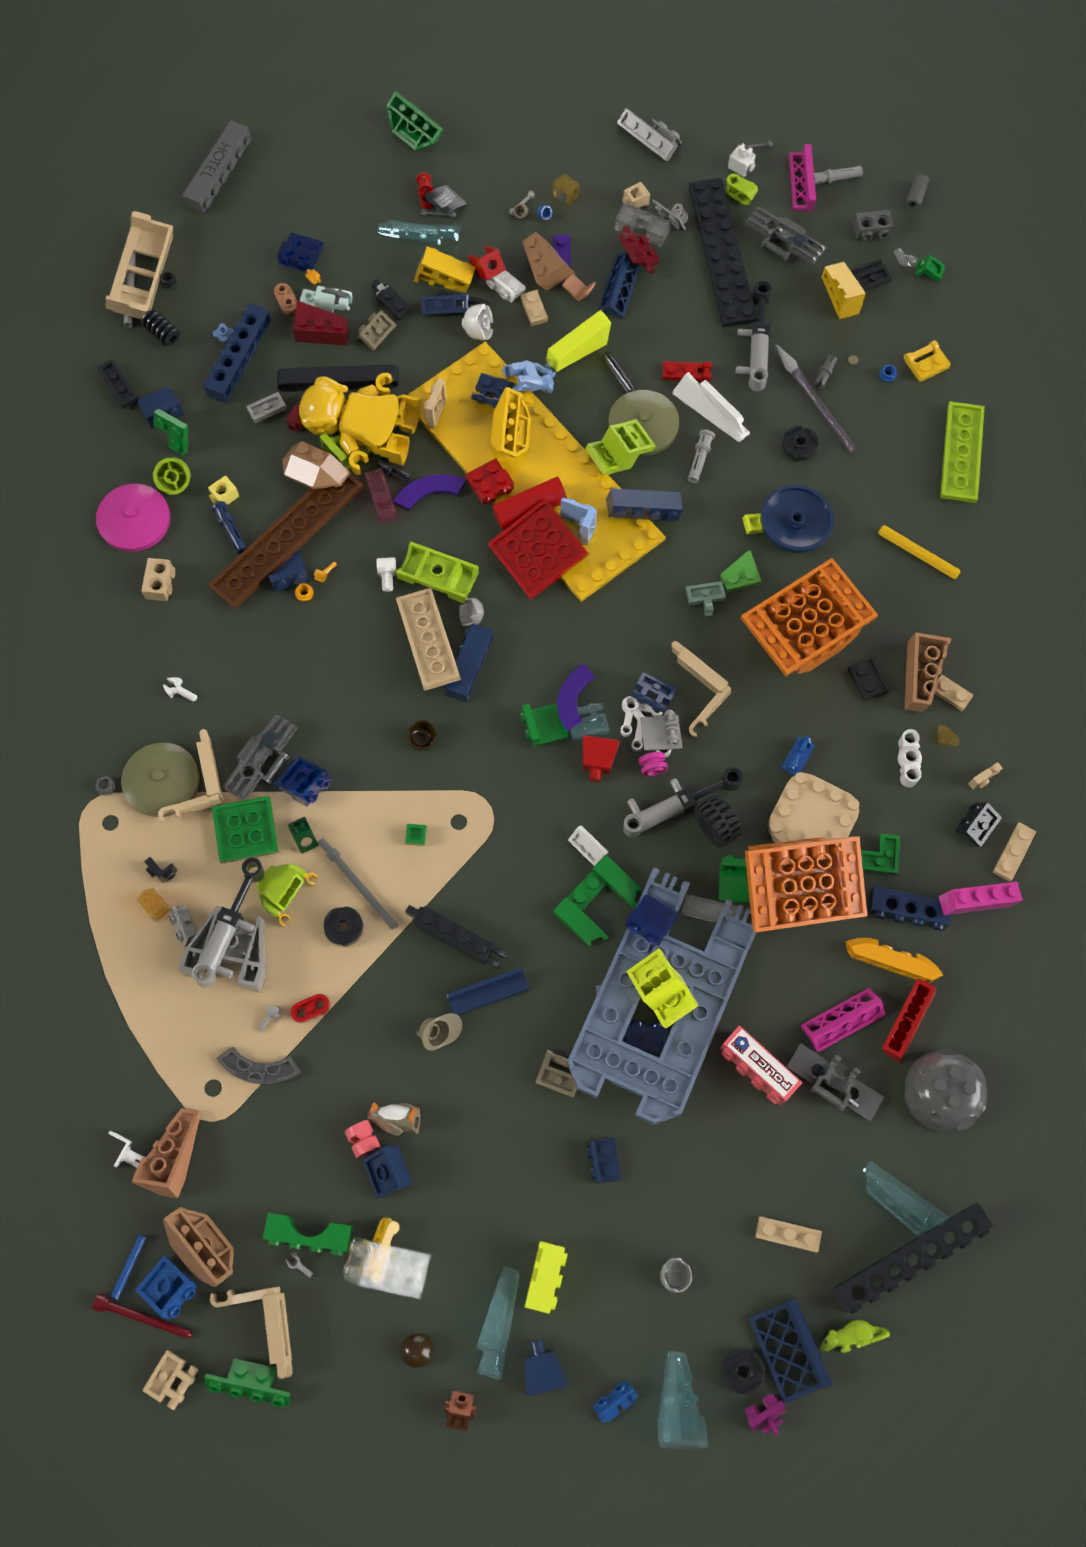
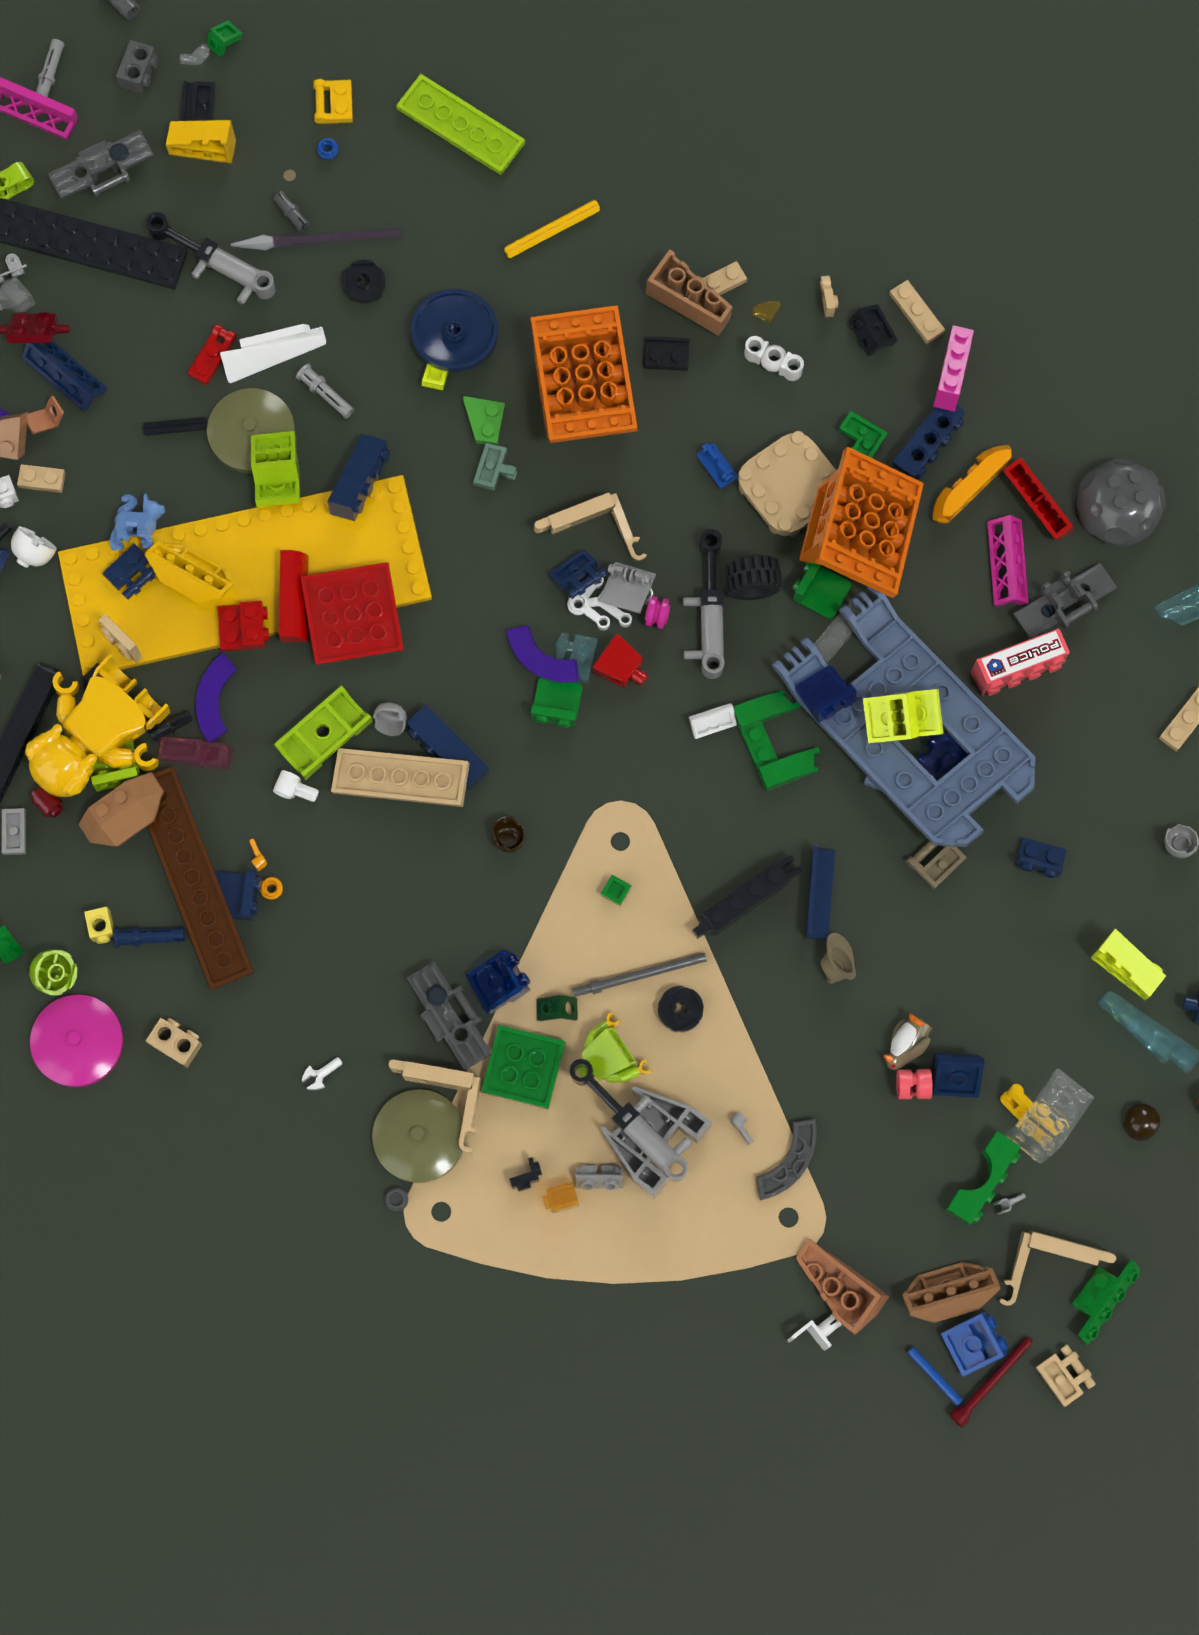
camera: 65 degrees left, 5 degrees up
red plate [290,994,330,1024] -> none
neon yellow slope [546,310,611,372] -> none
light blue bracket [561,498,597,545] -> none

